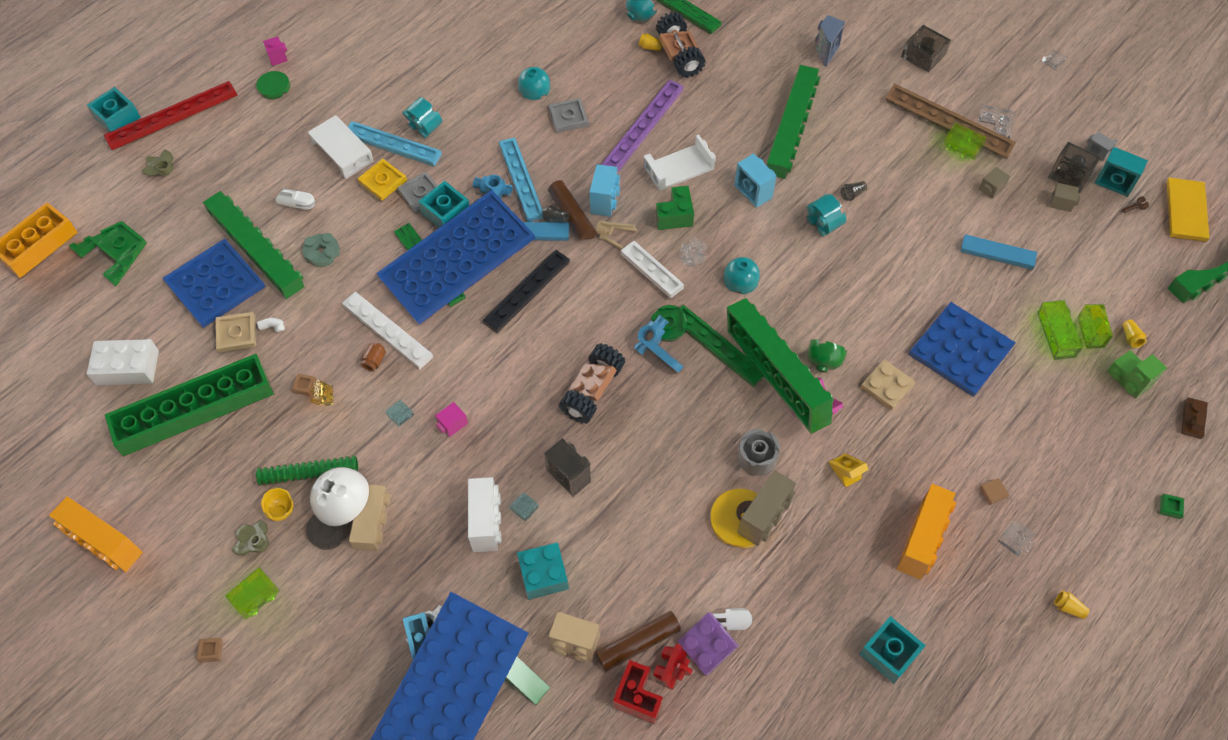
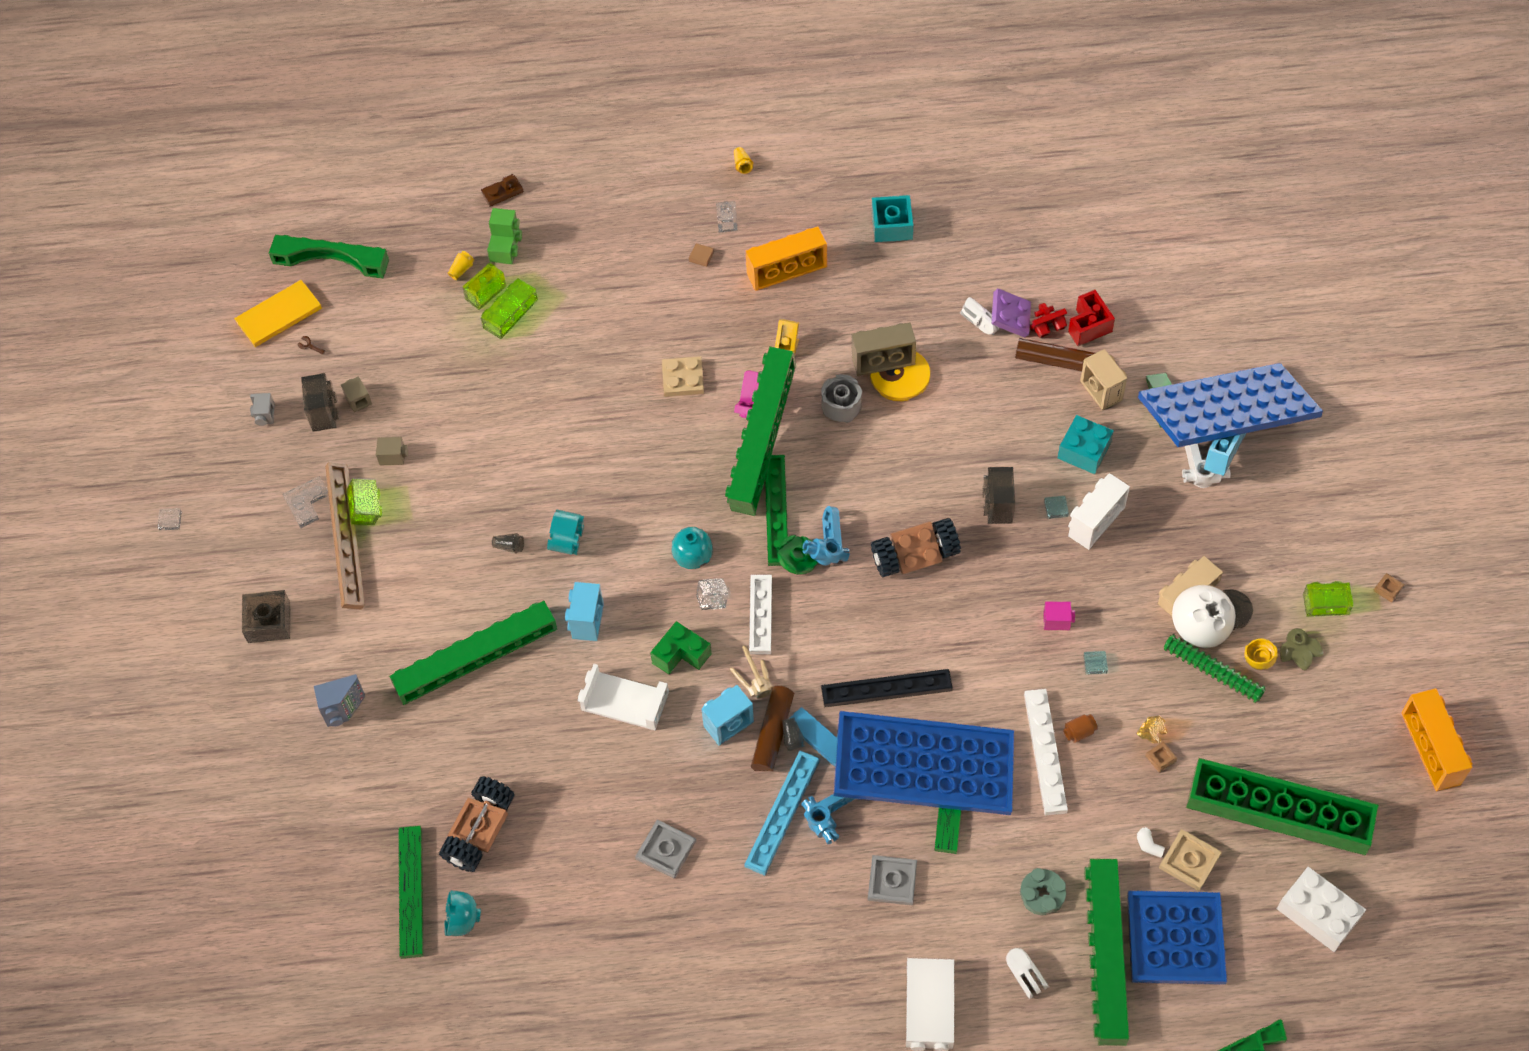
camera: 135 degrees left, 0 degrees up
medium azure tile [348,121,442,167] -> none
yellow plate [357,159,407,201] -> none
teal brick [402,97,443,139] -> none
teal brick [418,181,470,228] -> none
teal cylinder [518,67,550,100] -> none
medium lavender tile [601,80,684,172] -> none
yellow cone [638,33,662,51] -> none
green cylinder [807,339,847,373] -> none
blue plate [909,302,1016,397] -> none
dark azure tile [960,234,1037,270] -> none
teal brick [1095,147,1148,197] -> none
green tile [1160,493,1184,519] -> none

